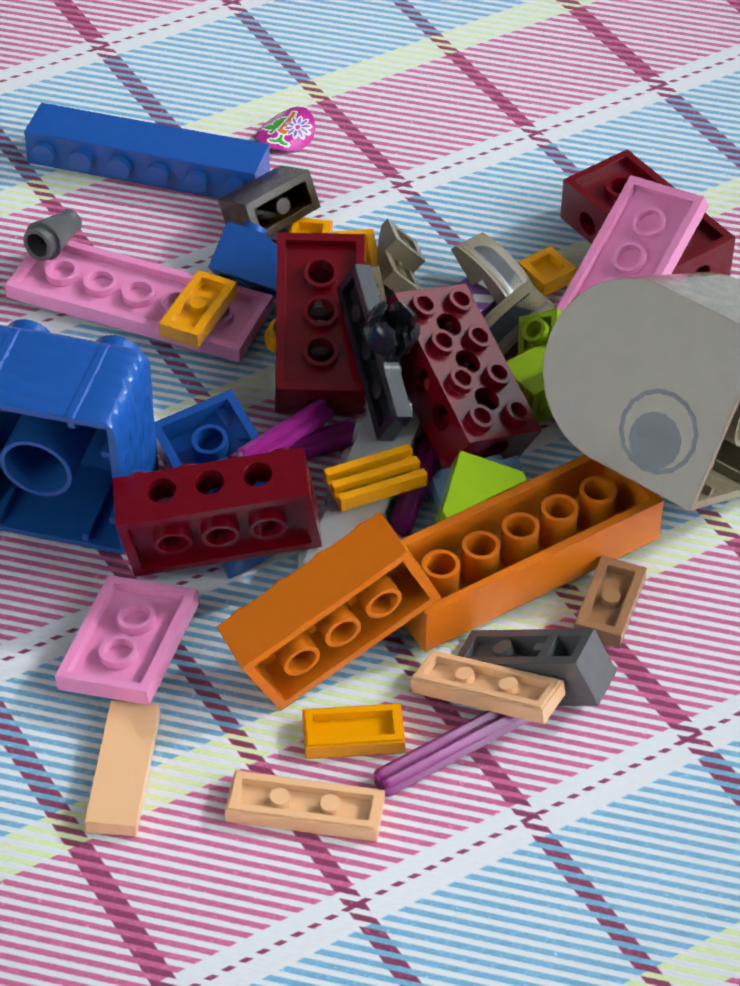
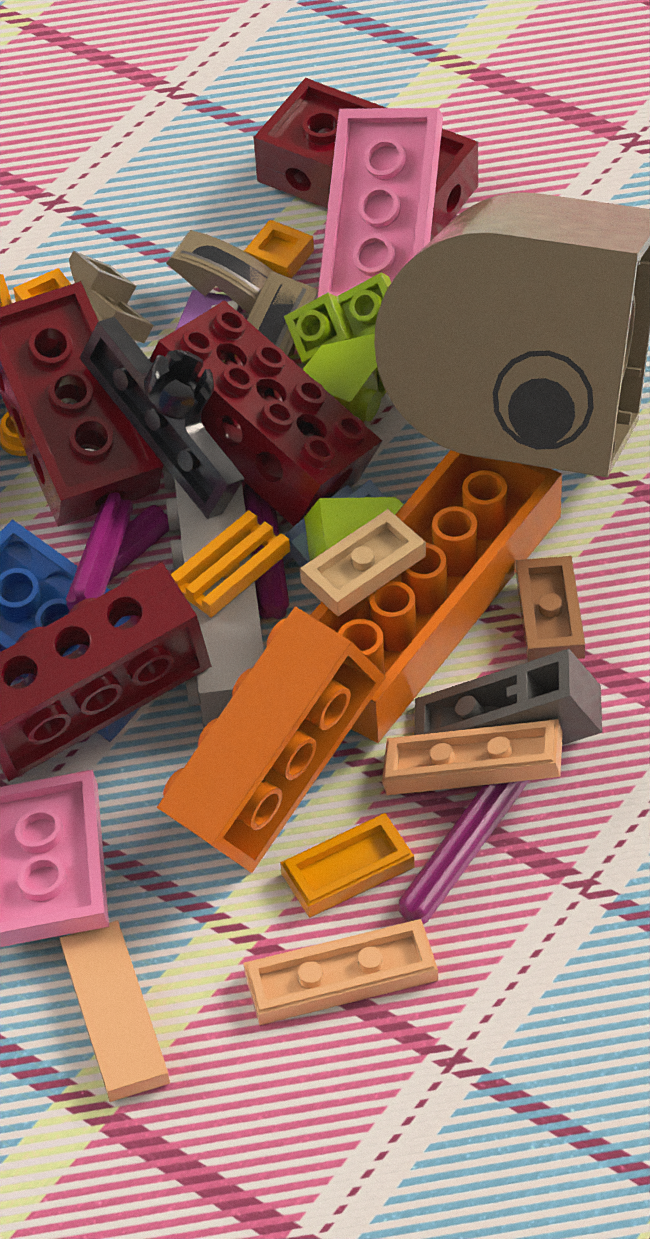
camera: 20 degrees left, 5 degrees up
none -> tan plate [300,509,426,616]

